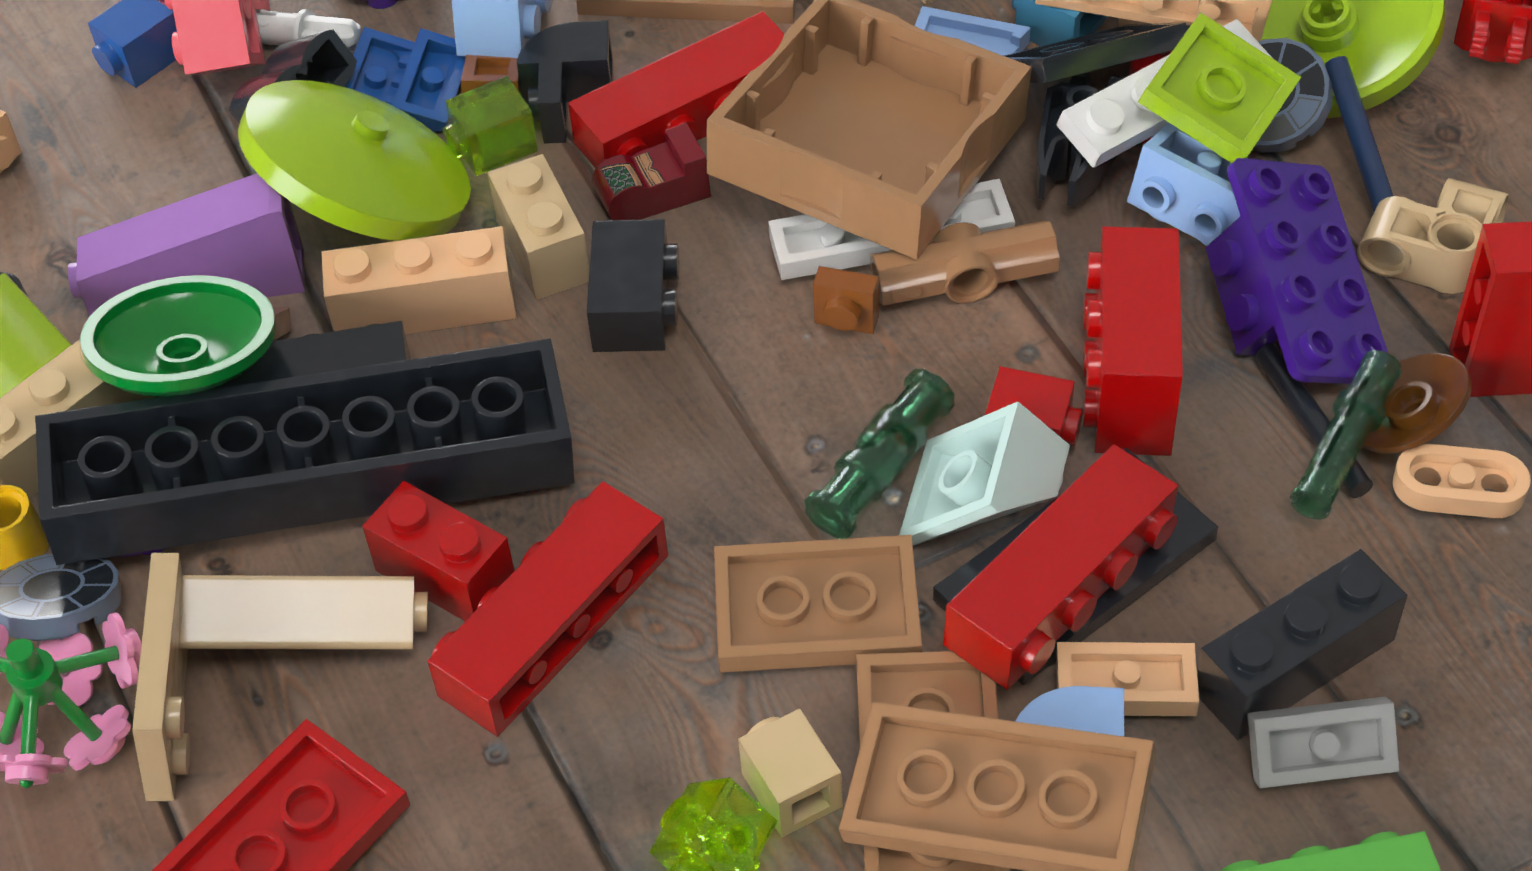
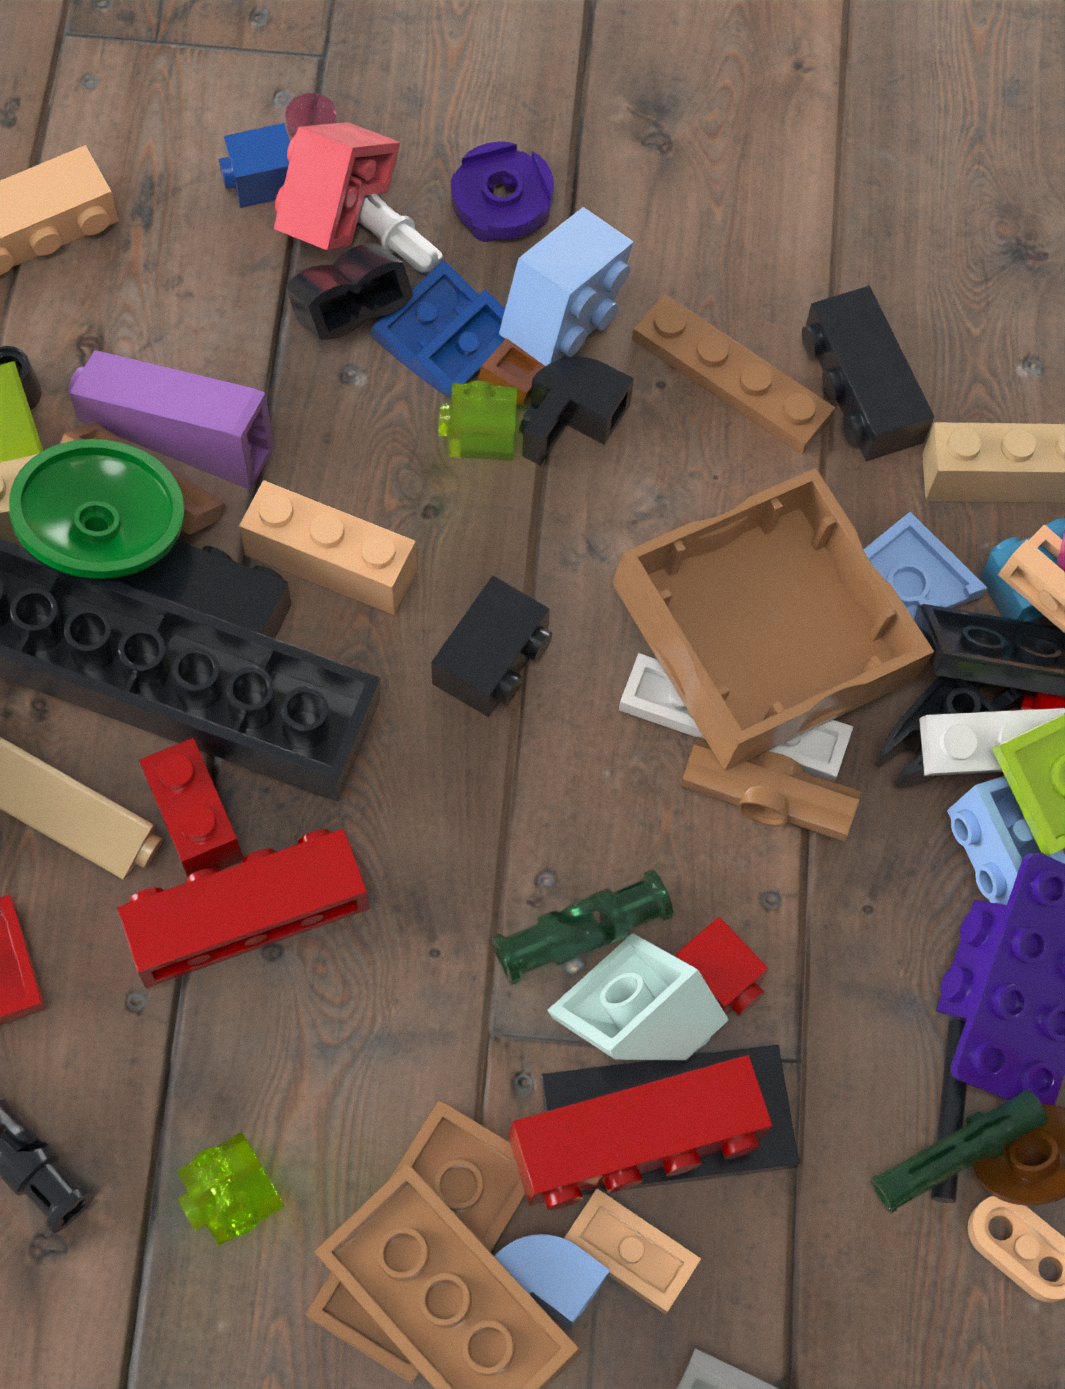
camera: 25 degrees right, 15 degrees up
lime dish [238,80,471,241] -> none
tan brick [487,154,590,300] -> none
red brick [568,11,784,169] -> none
dark red leg [591,123,711,220] -> none
medium nougat plate [714,535,922,673] -> none
tan brick [738,708,843,838] -> none
dark orange plate [813,266,879,334] -> none
red brick [1083,226,1183,456] -> none
black brick [1197,549,1408,740] -> none

